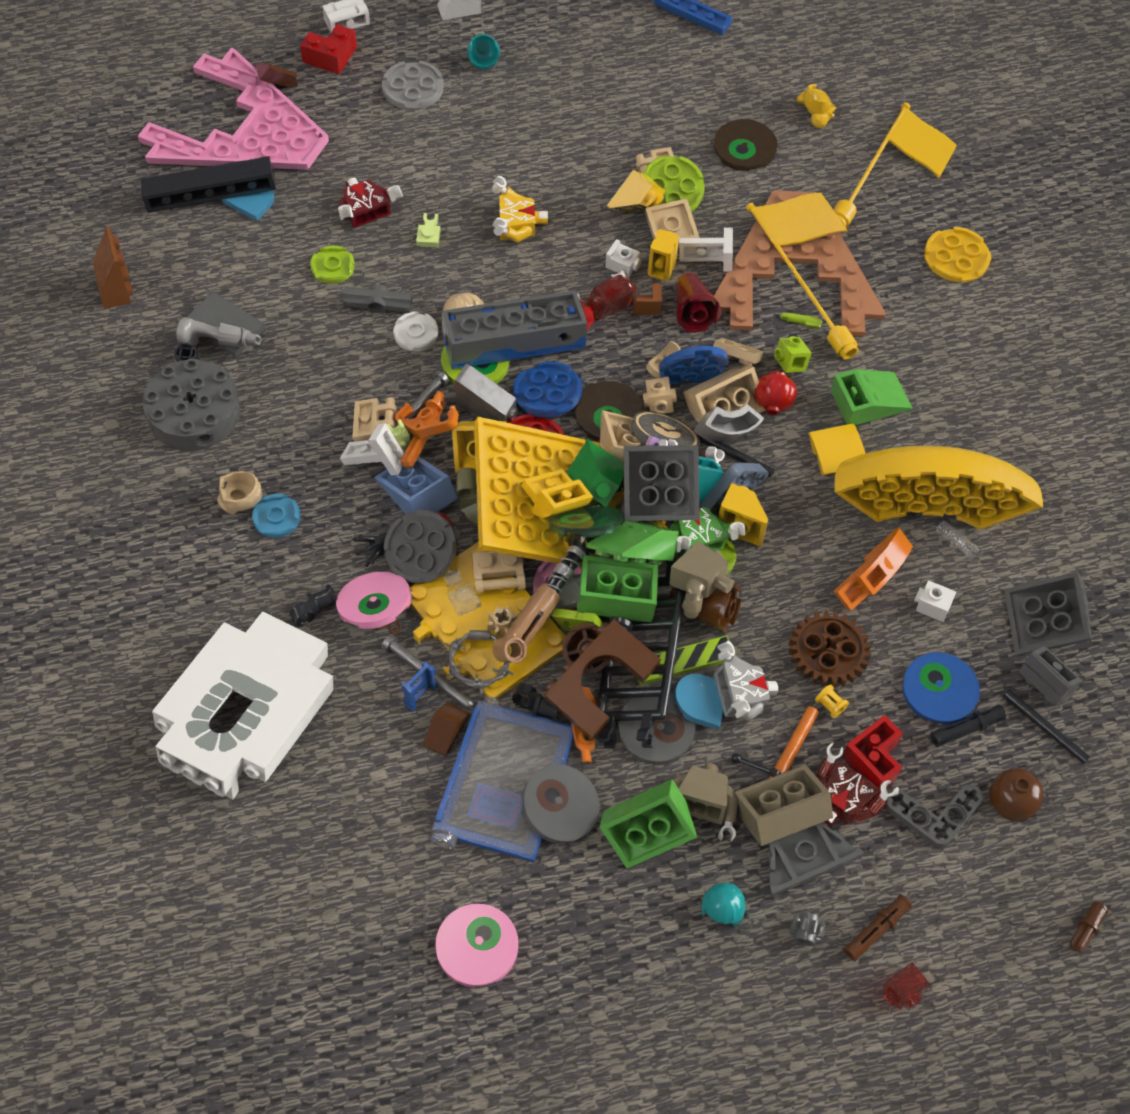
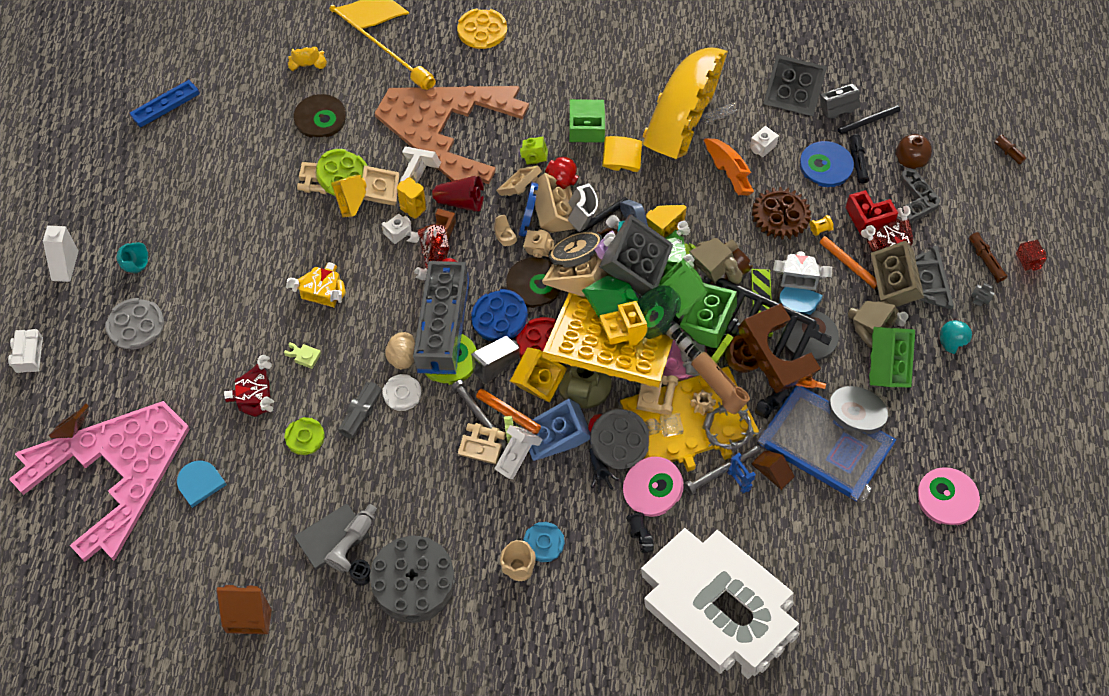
camera: 70 degrees left, 0 degrees up
black brick [141,156,276,213] -> none
red brick [300,24,357,74] -> none
orange piece [395,391,459,438] -> none
black hinge [731,753,781,777] -> none
yellow flag [746,193,859,360] -> none
lime piece [780,313,822,329] -> none

